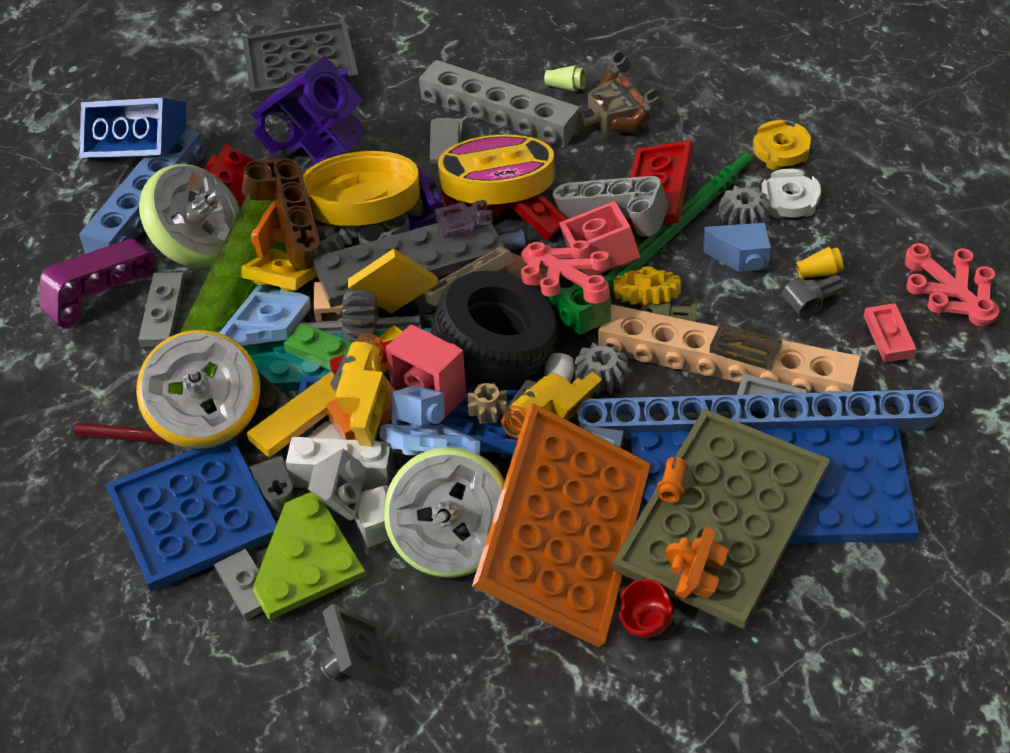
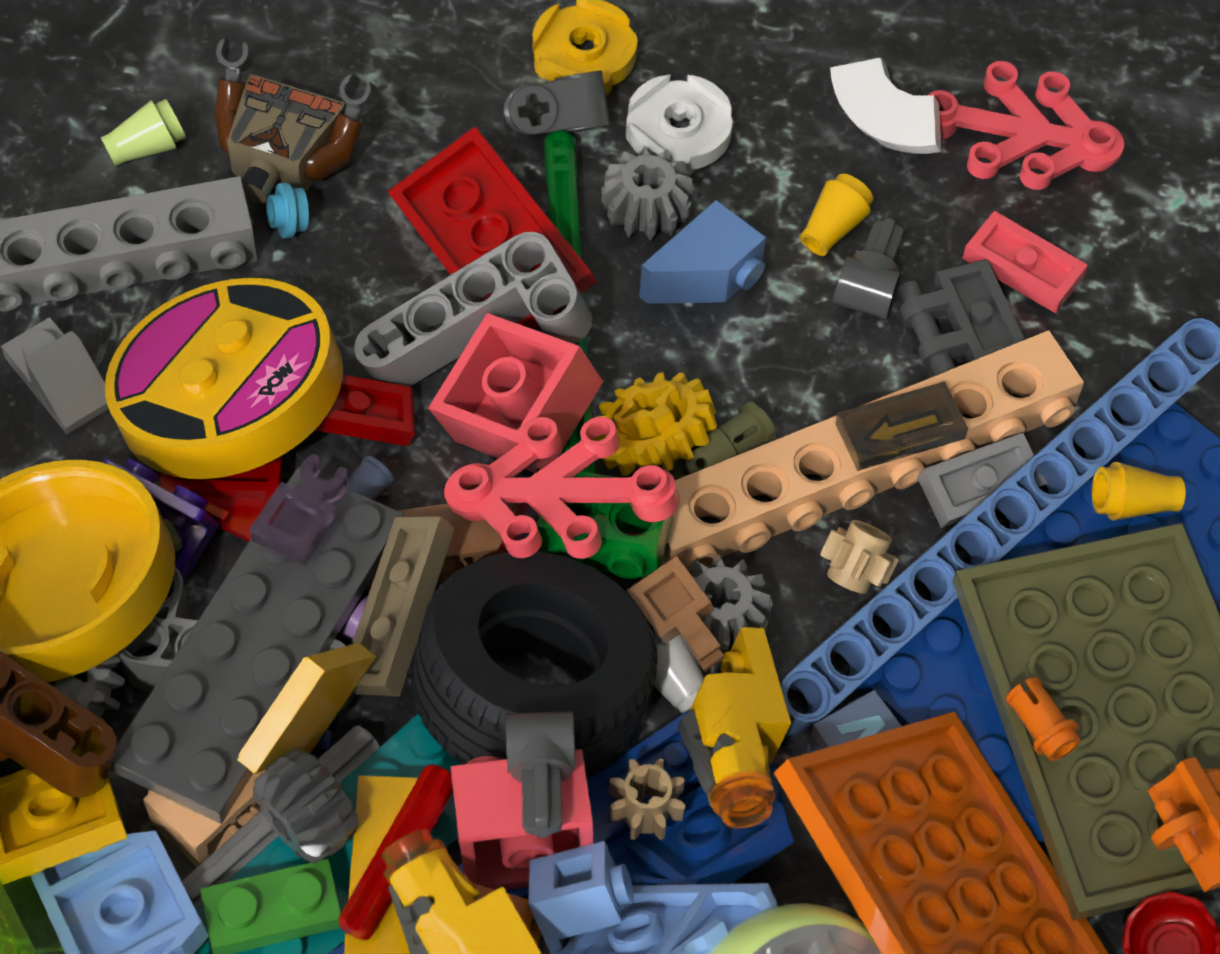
camera: 50 degrees left, 10 degrees up
none -> medium azure plate [266,183,309,238]
none -> dark grey piece [503,70,610,134]
none -> dark grey axle [506,711,575,838]
none -> medium nougat plate [626,556,725,672]
none -> tan gear [820,520,899,594]
none -> white tile [830,58,941,154]
none -> dark grey plate [897,259,1025,376]
none -> yellow cone [1091,462,1186,521]

